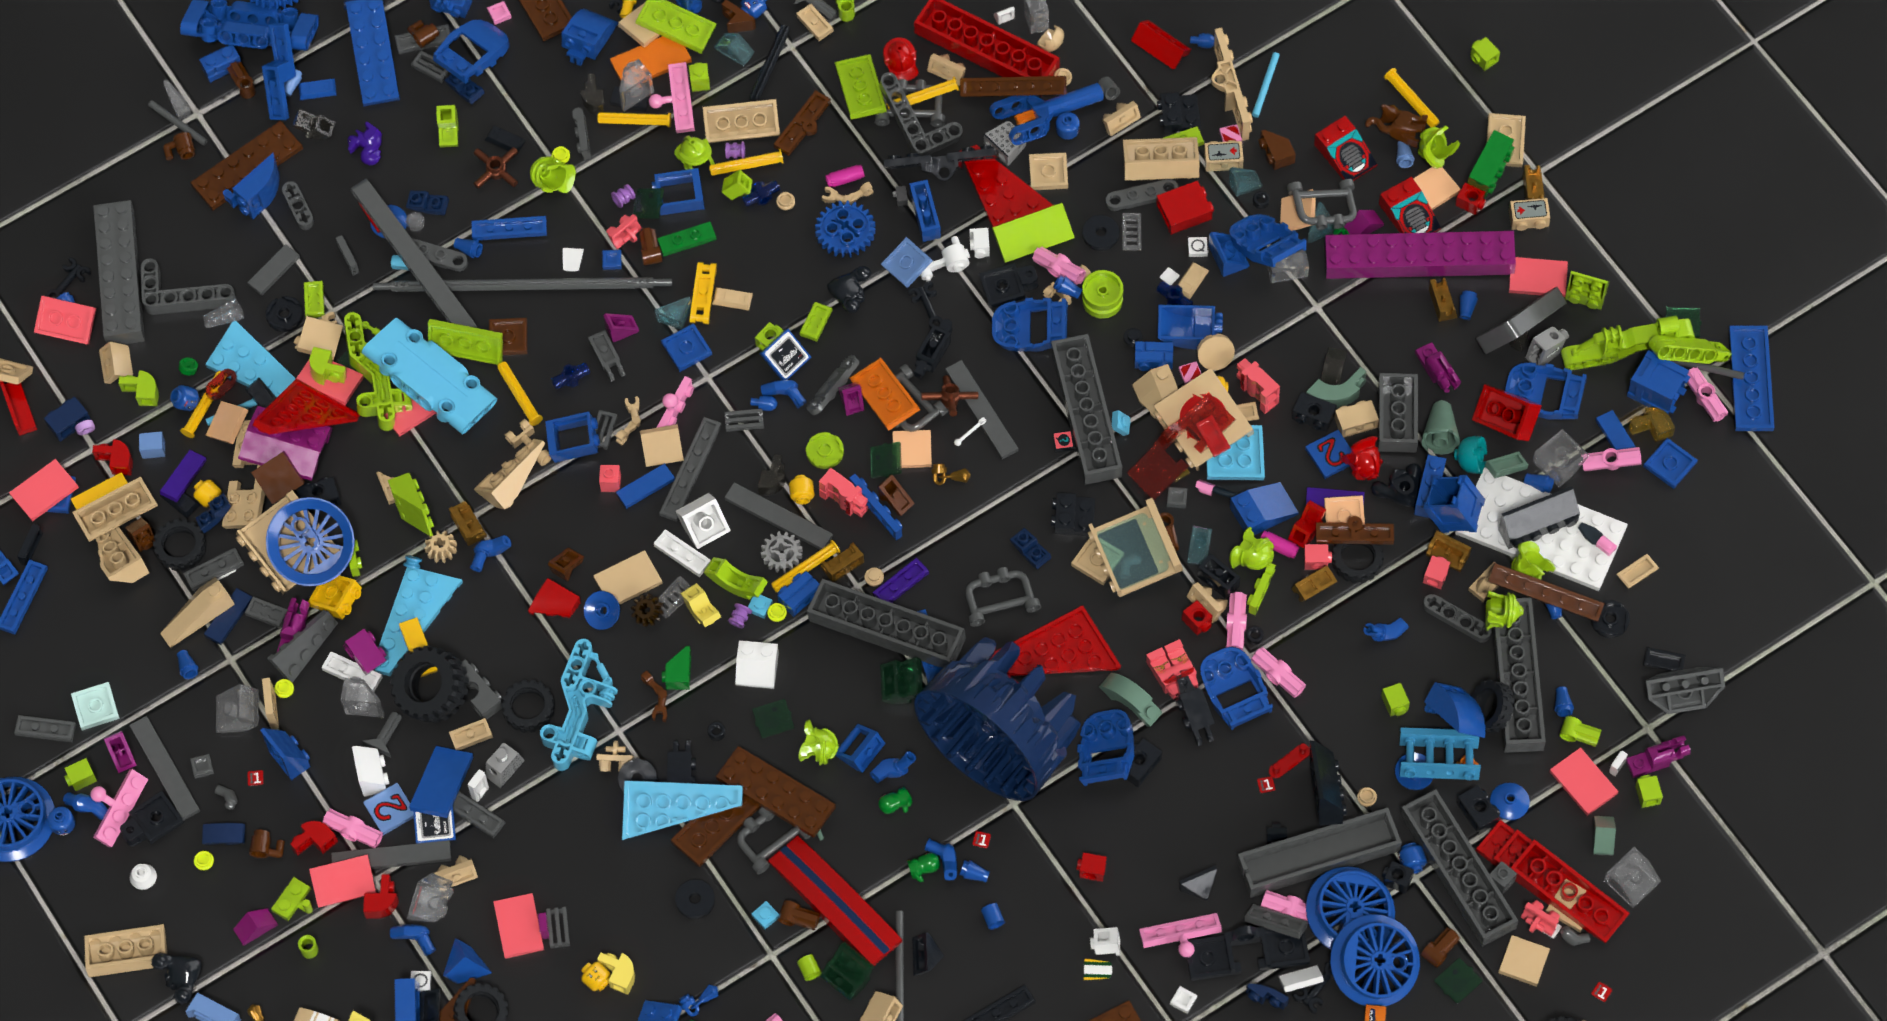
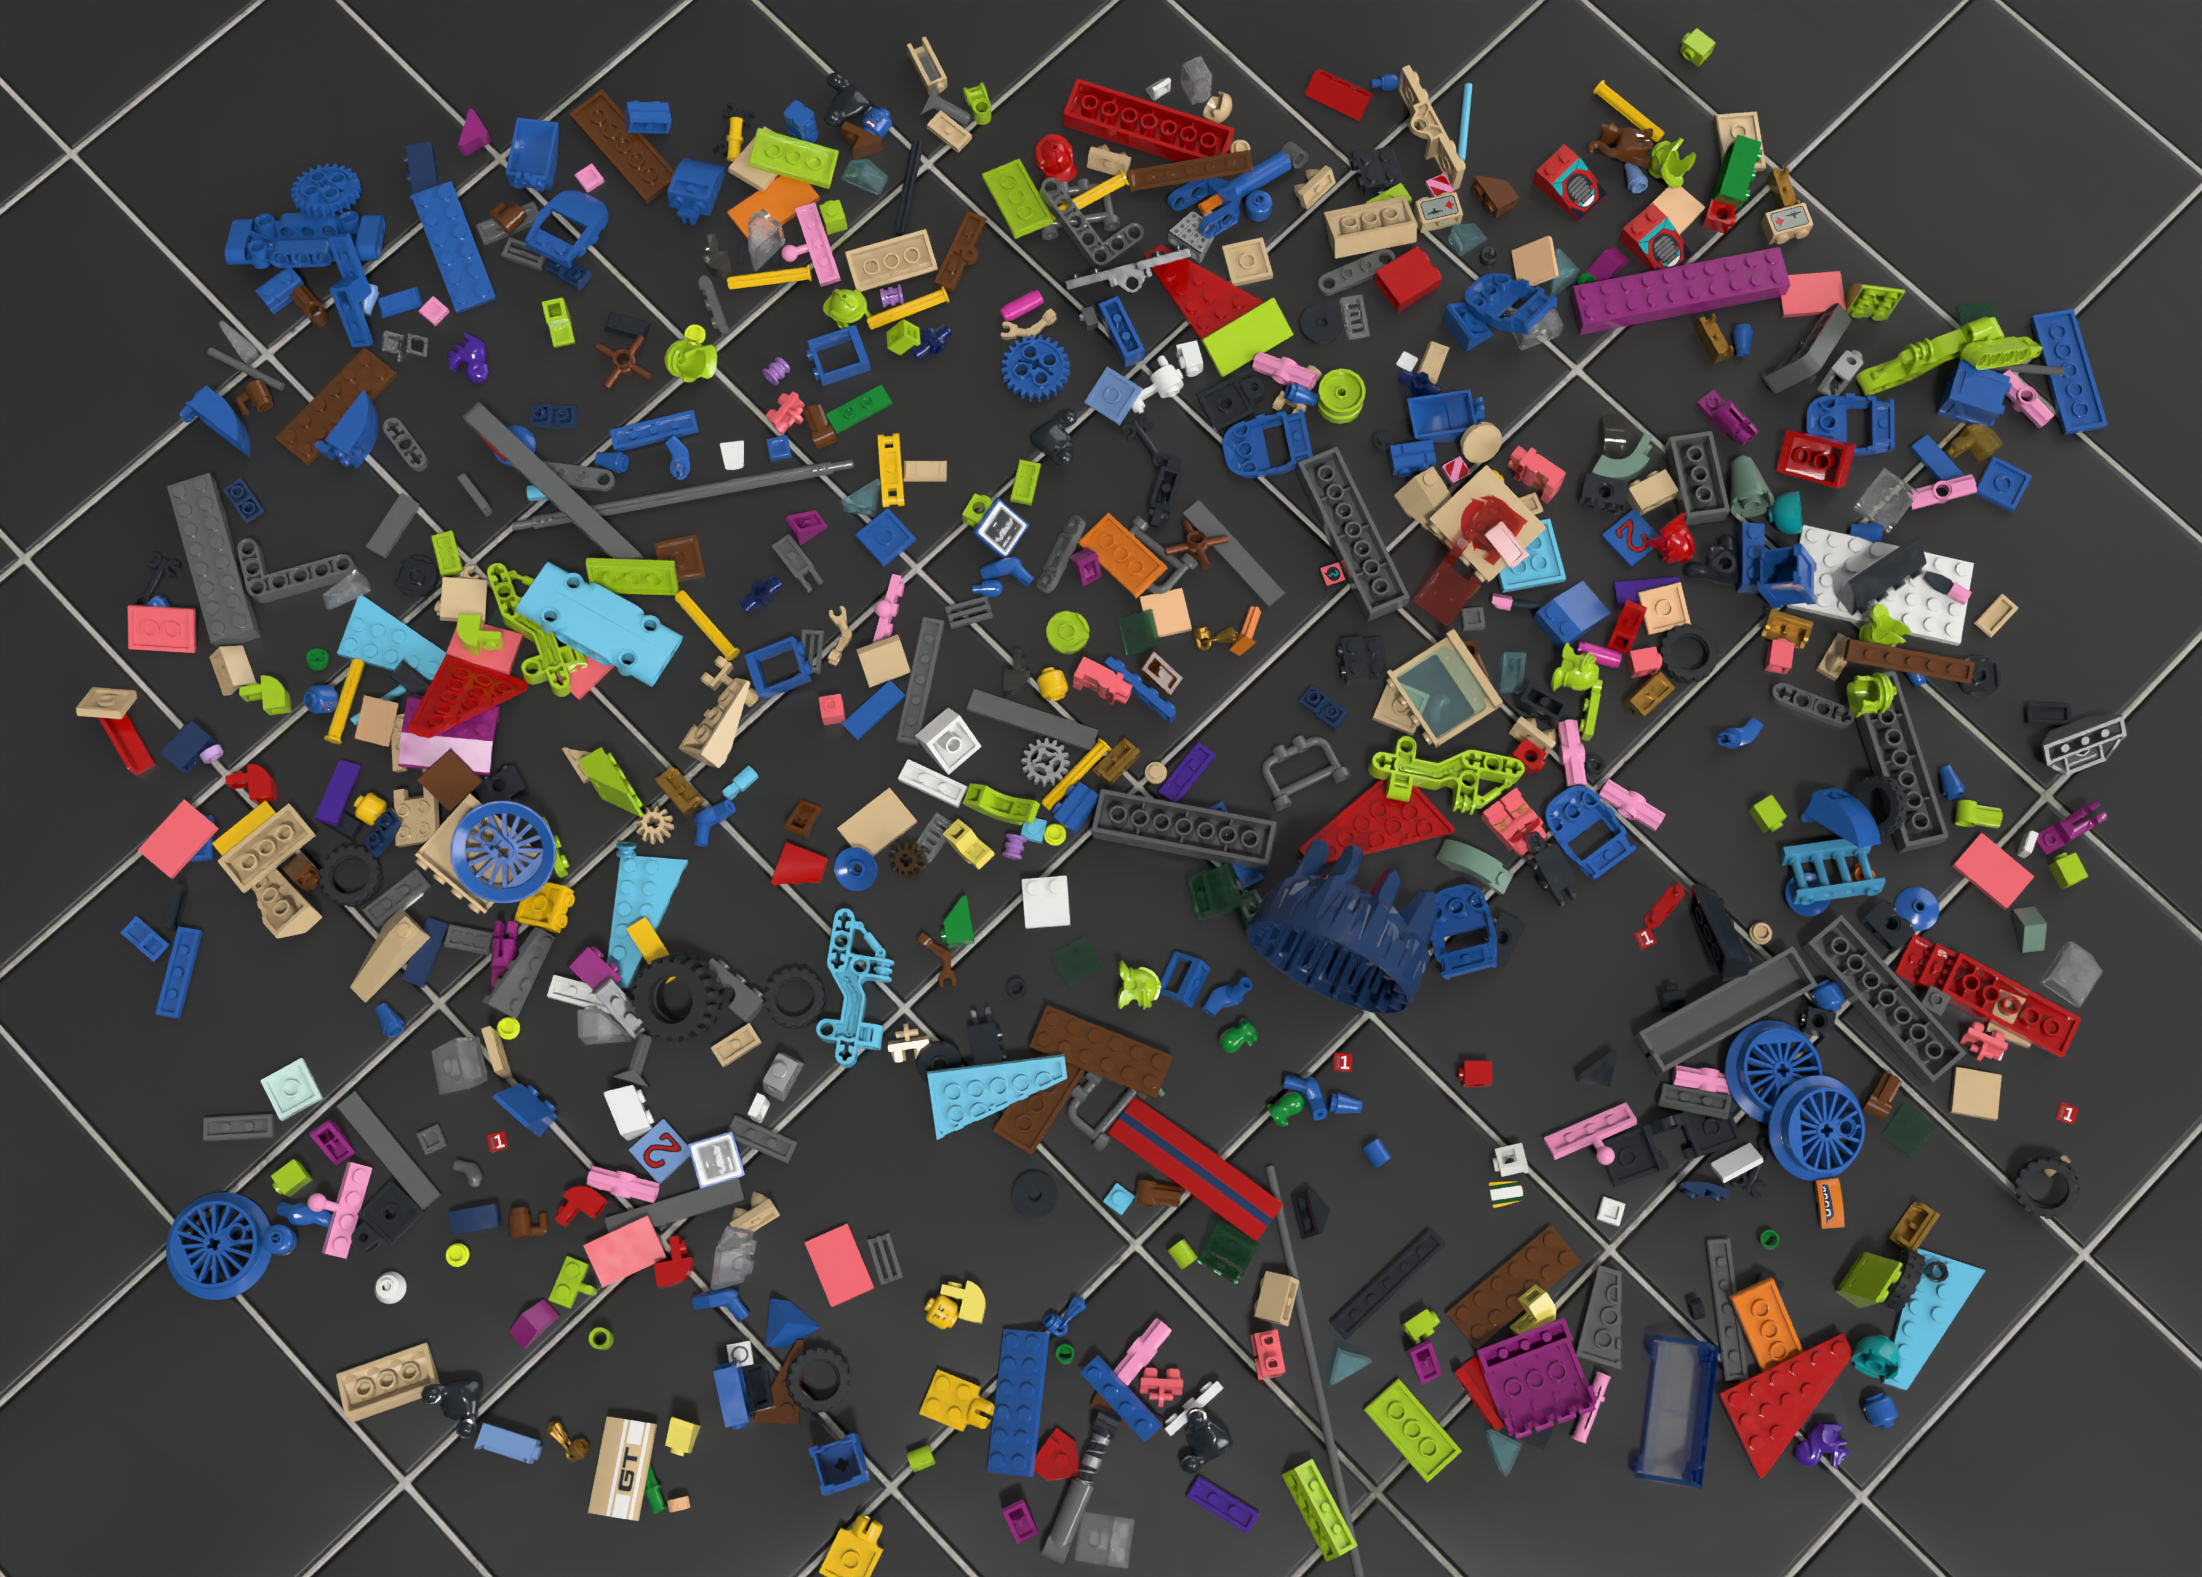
camera: 15 degrees left, 10 degrees up
medium blue panel [139,432,165,459] -> none
clear red beam [206,369,237,400] -> none
clear tile [406,212,425,231] -> none
blue tile [409,746,473,818] -> none
magenta tile [538,913,549,940] -> none
clear green piece [633,188,664,219] -> none
tan plate [777,192,795,210] -> none
white hinge [954,417,987,446] -> none
medium azure plate [1112,410,1130,436] -> none
white tile [1188,237,1208,257] -> none
dark grey bar [1287,179,1357,230] -> none
reddish brown hinge [1316,516,1394,545] -> none
sand green tile [1485,451,1528,478] -> none
dark grey arm [1560,926,1590,946] -> none
none -> blue piece [180,386,250,457]
none -> dark blue slope [222,477,265,524]
none -> bright pink tile [419,296,450,326]
none -> tile [591,976,645,1040]
none -> blue arm [664,435,690,480]
none -> medium azure bar [722,765,759,801]
none -> orange piece [1229,606,1261,656]
none -> lime beam [1368,736,1525,815]

